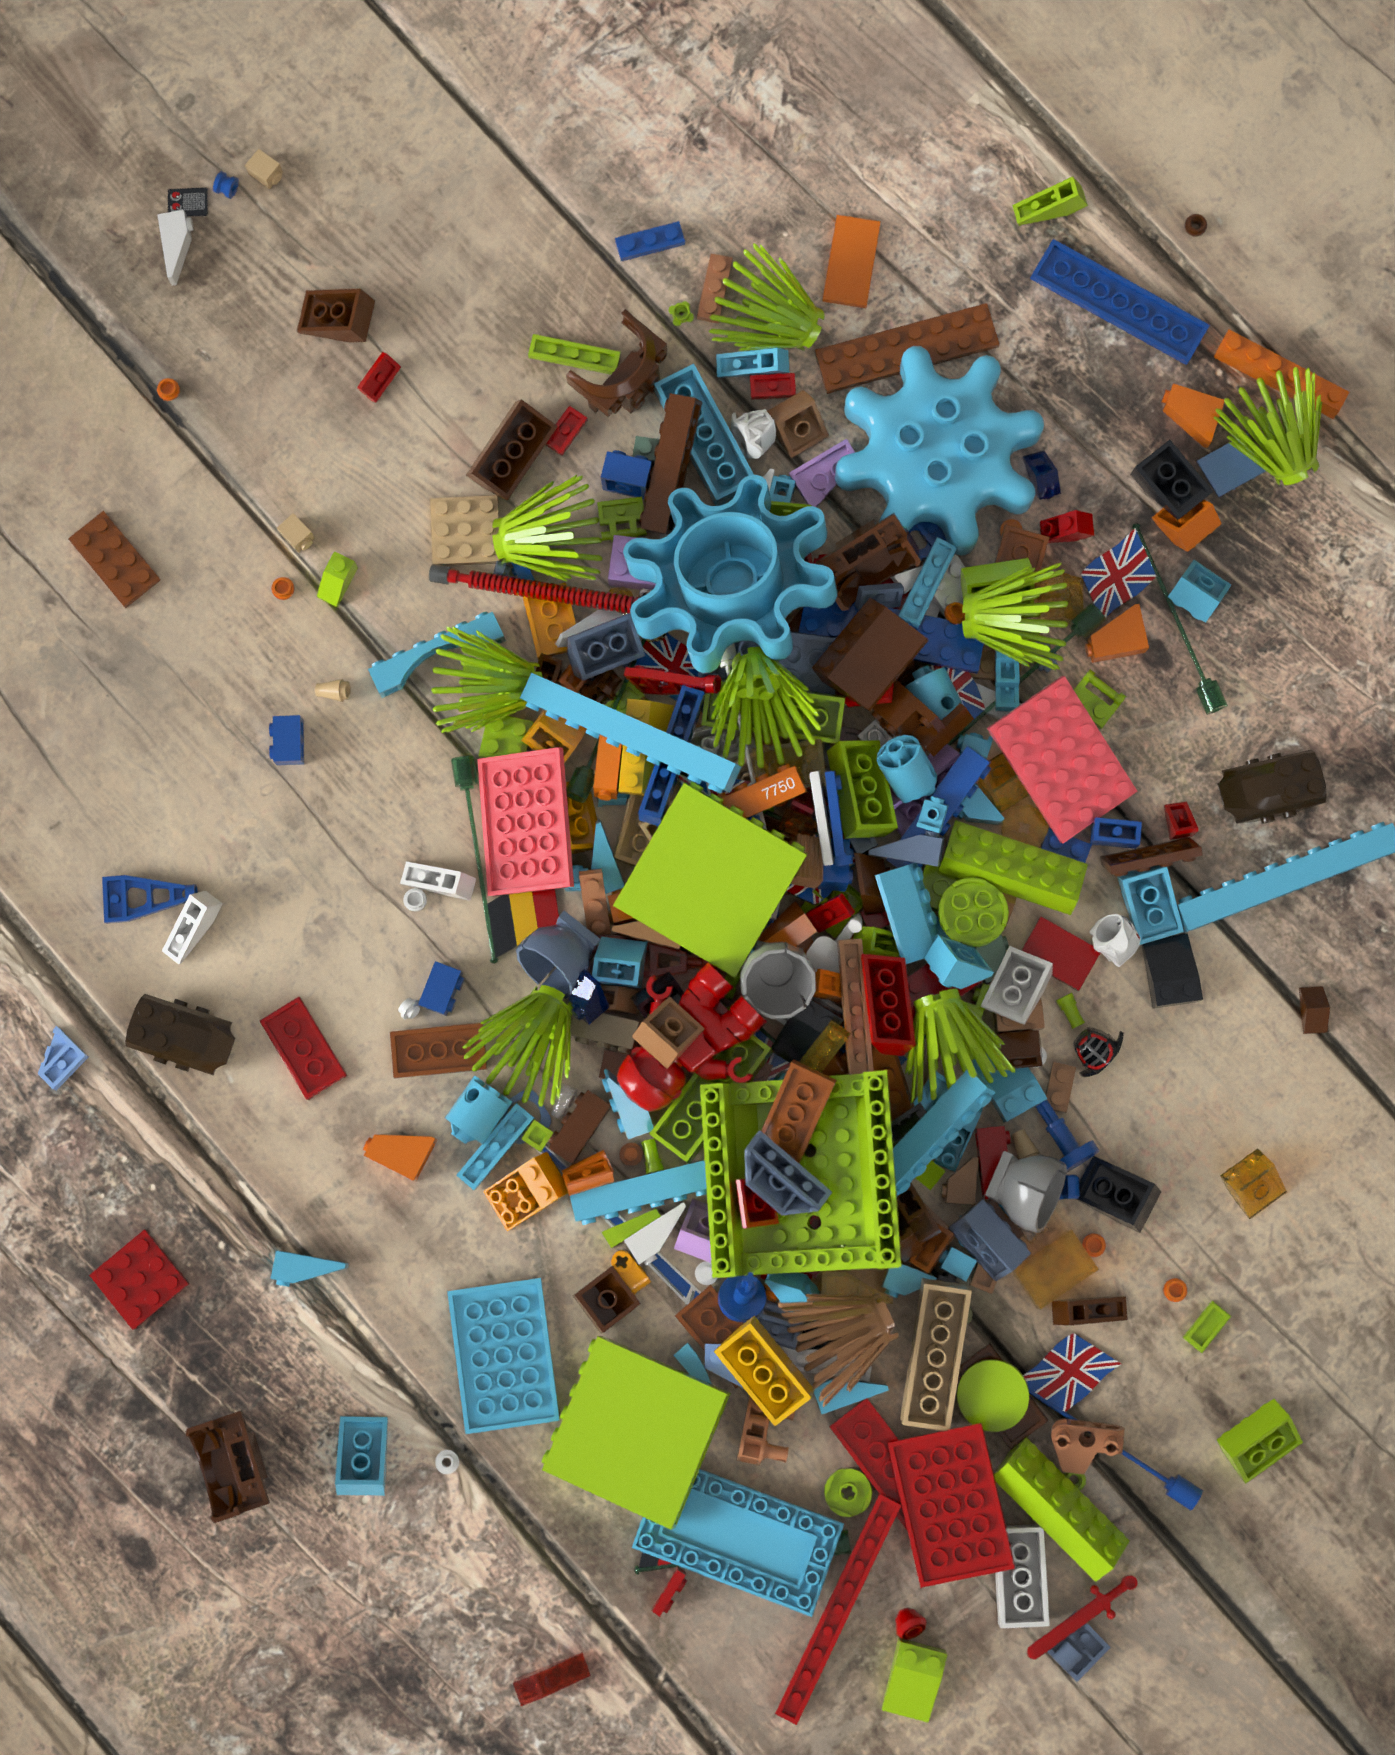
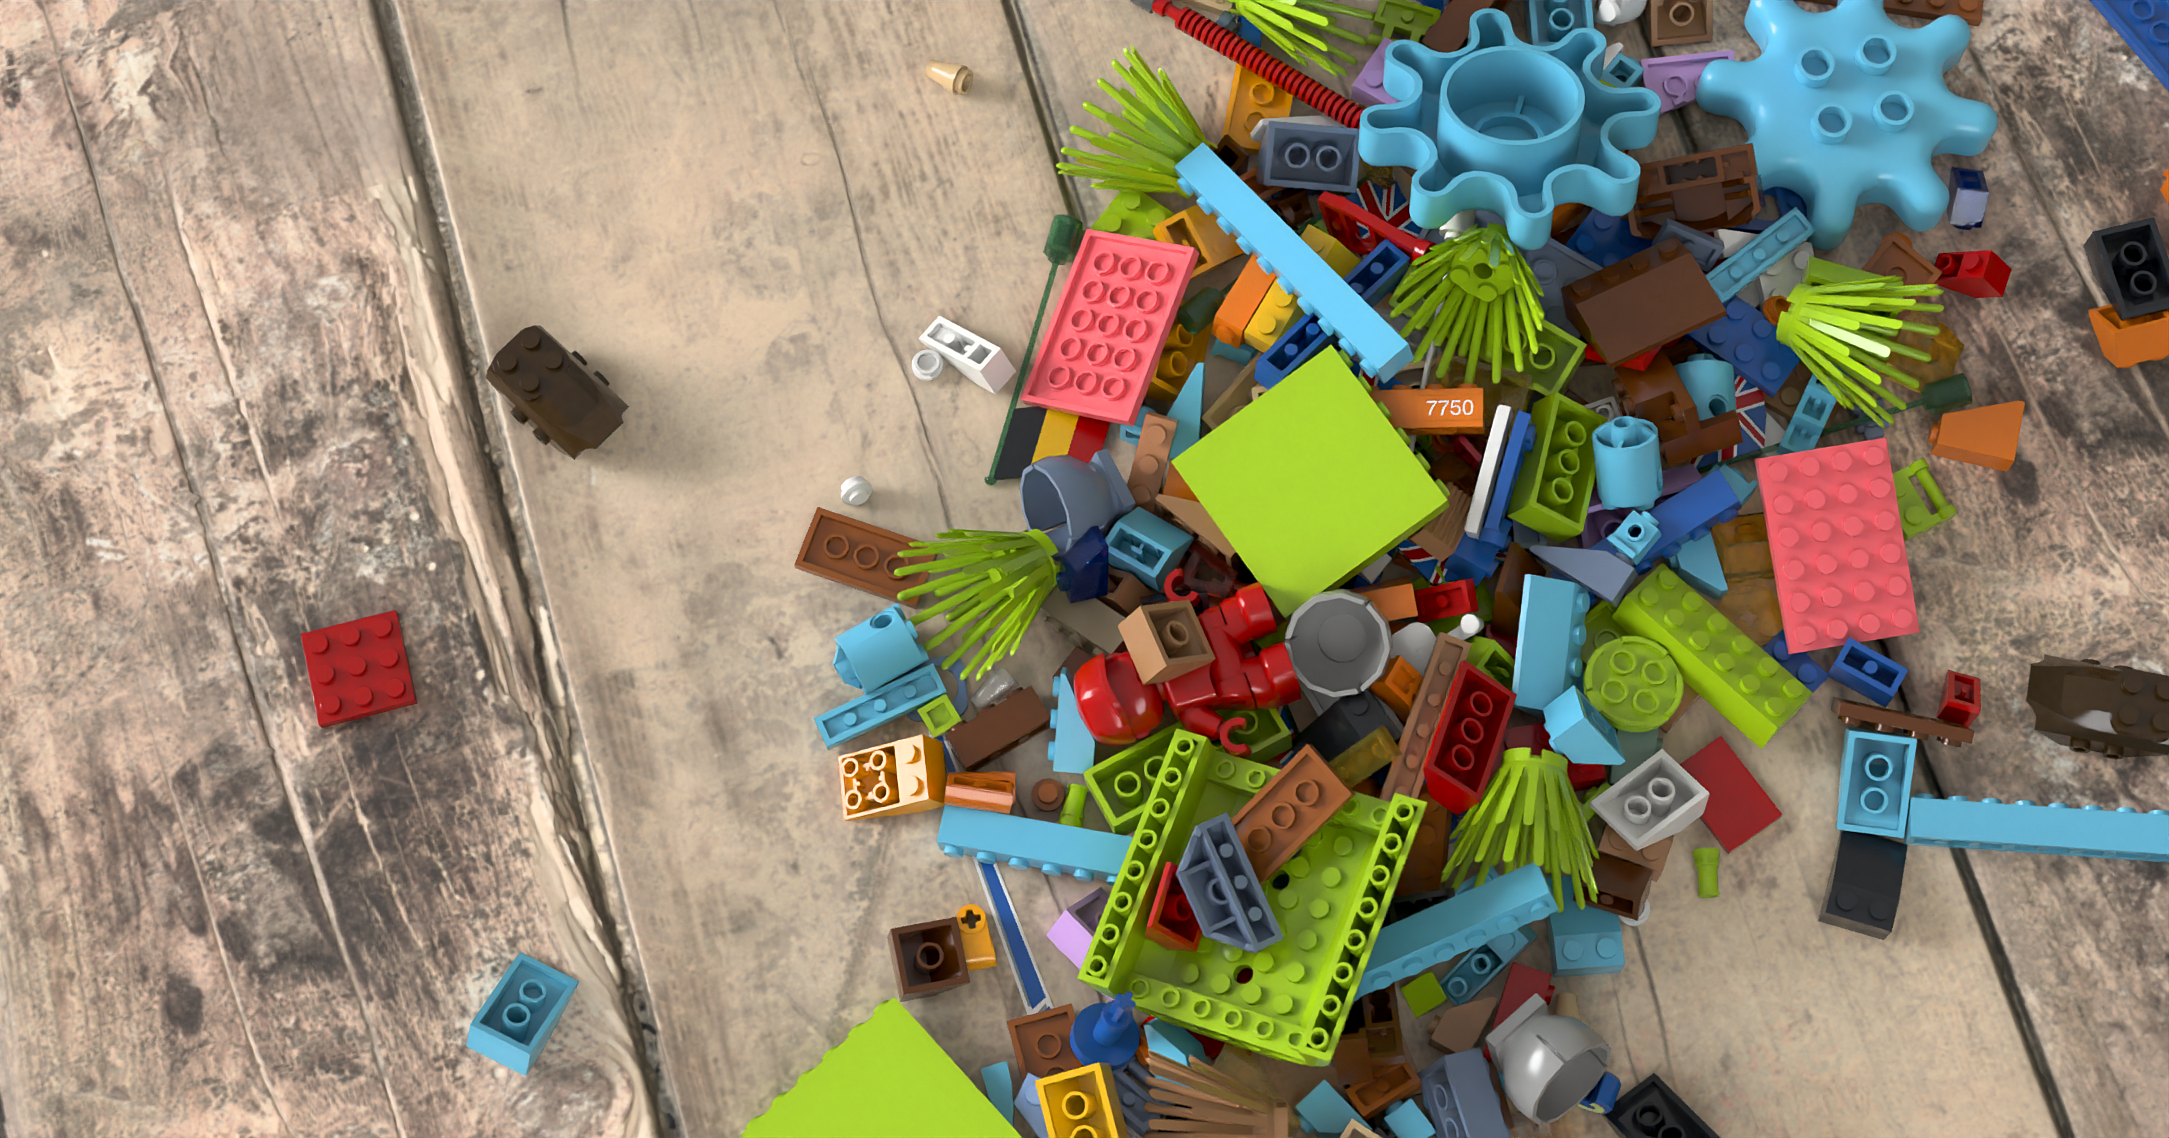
camera: 25 degrees right, 10 degrees down
light blue wing [38,1026,89,1091] -> none
blue plate [102,875,198,924] -> none
white slope [162,891,223,964] -> none
reddish brown piece [185,1410,270,1523] -> none
red tile [260,997,348,1100] -> none
blue brick [269,715,304,765] -> none
medium azure slope [270,1251,349,1287] -> none
orange slope [363,1135,438,1181] -> none
medium azure arch [368,612,506,698] -> none
blue brick [418,961,465,1016] -> none
white plate [435,1450,459,1474] -> none
medium azure plate [447,1278,560,1434] -> none
lime piece [602,1209,661,1248] -> none
white slope [624,1202,686,1266] -> none
white plate [695,1261,717,1285] -> none
blue piece [1035,1100,1100,1172] -> none
medium nougat plate [1044,1062,1076,1113] -> none
black piece [1073,1027,1124,1077] -> none
flag [1081,523,1228,715] -> none
white piece [1089,914,1141,967] -> none
medium azure slope [1168,560,1231,623] -> none
reddish brown slope [1299,986,1330,1034] -> none

